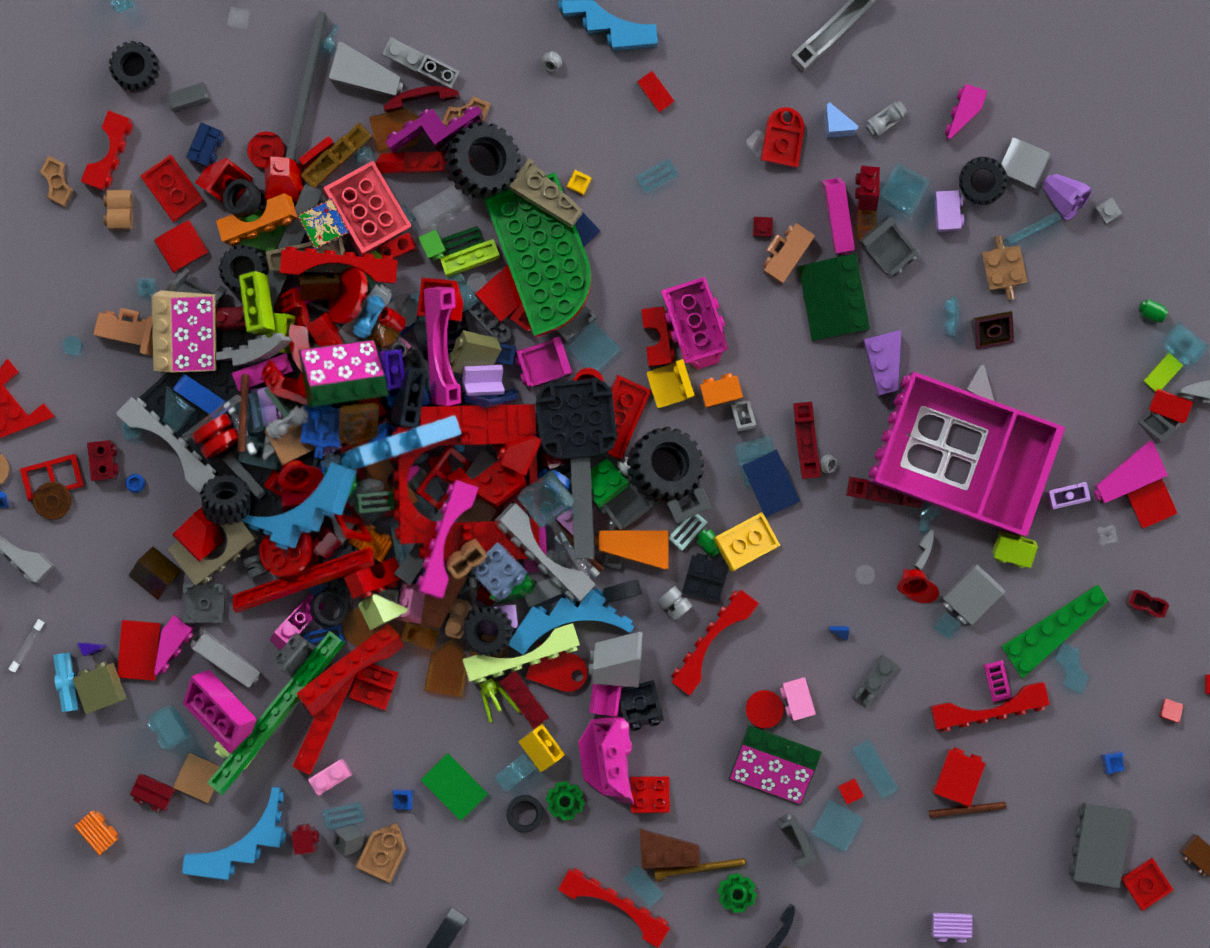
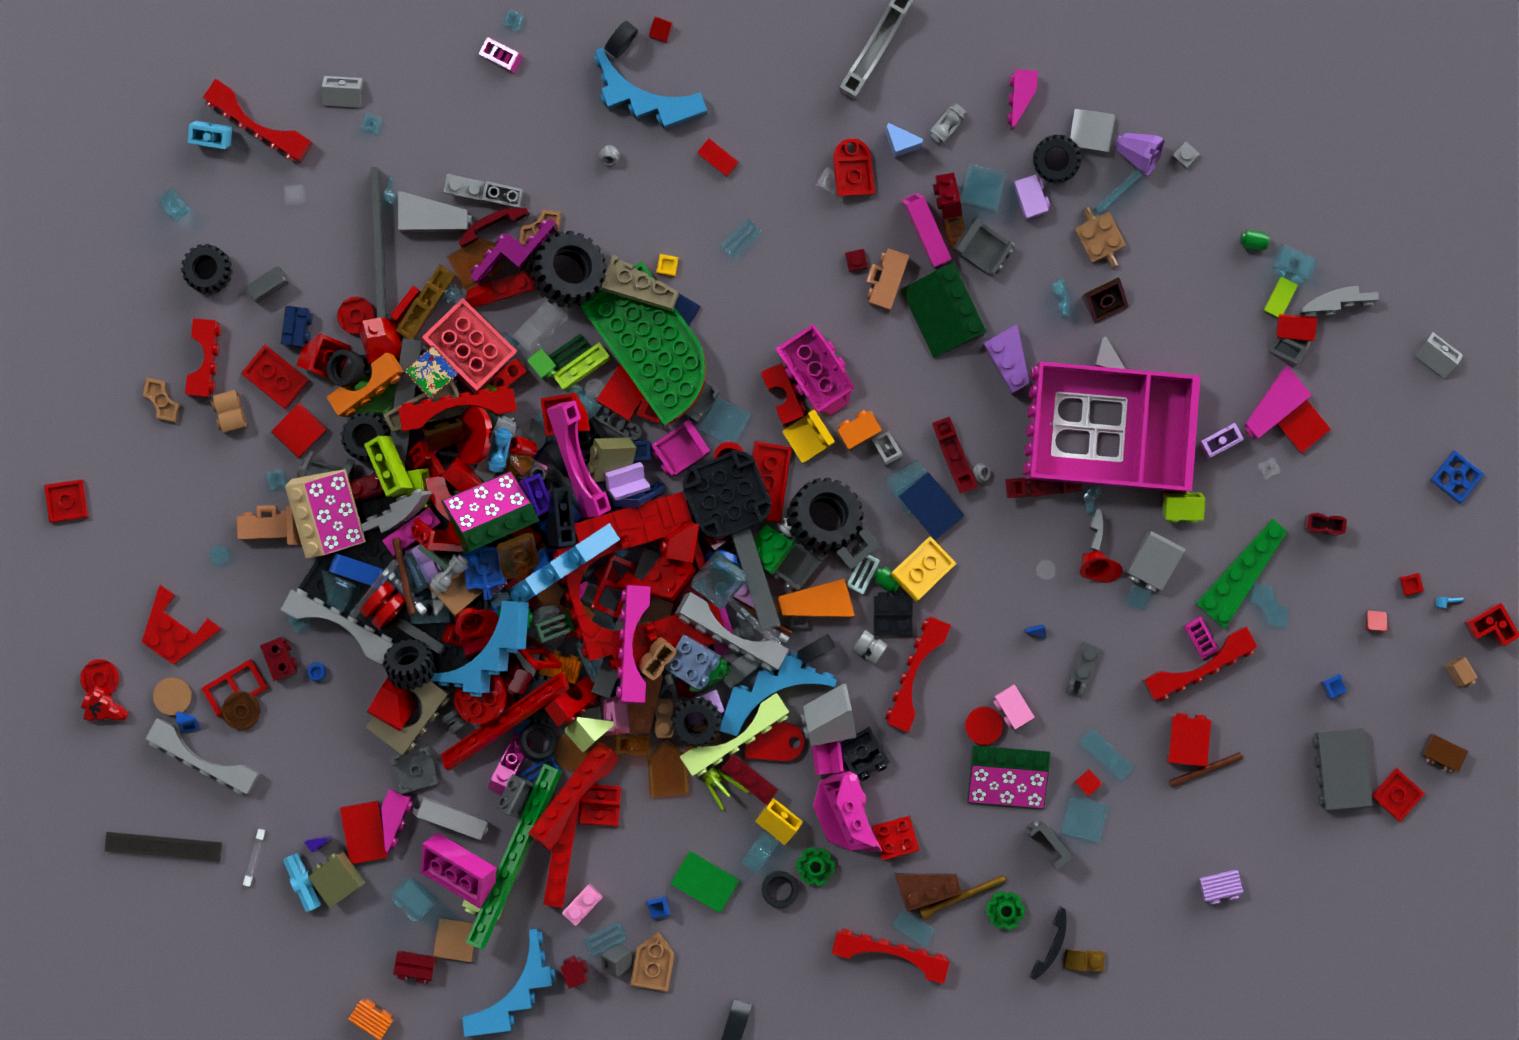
camera: 10 degrees left, 0 degrees up
dark brown slope [128,546,183,600] -> none

